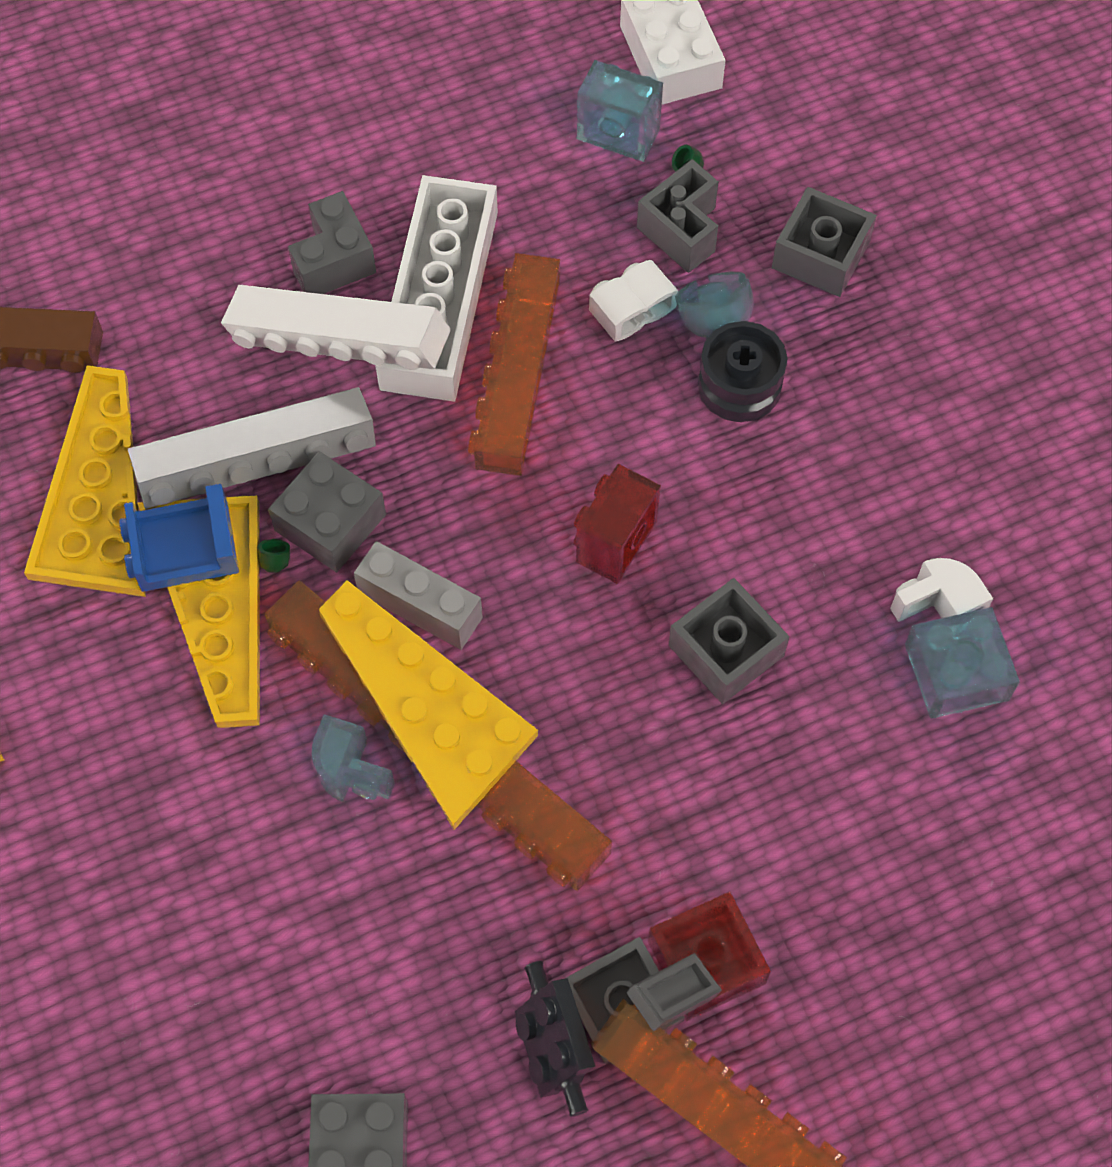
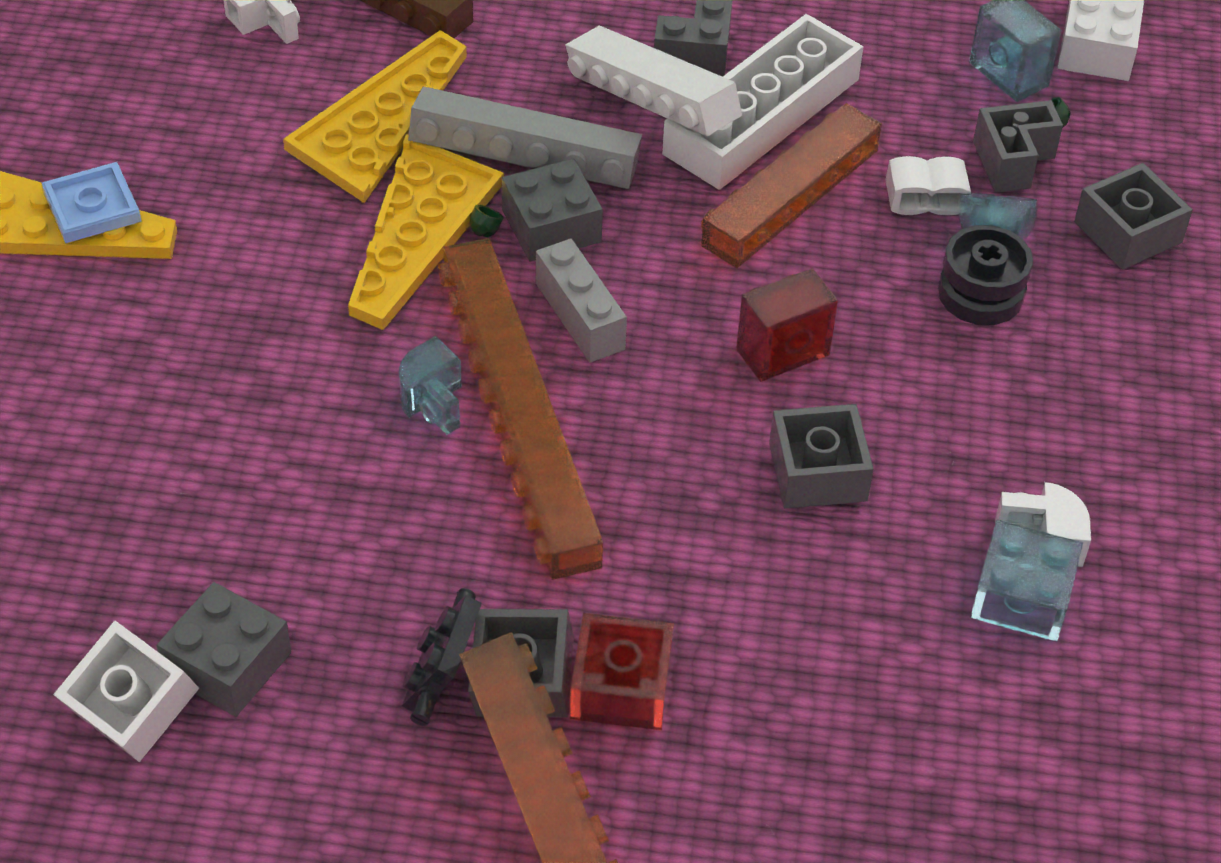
camera: 30 degrees right, 15 degrees down
blue panel [119,484,239,592] -> none
yellow wing [319,580,538,830] -> none
dark grey tile [627,953,722,1031] -> none

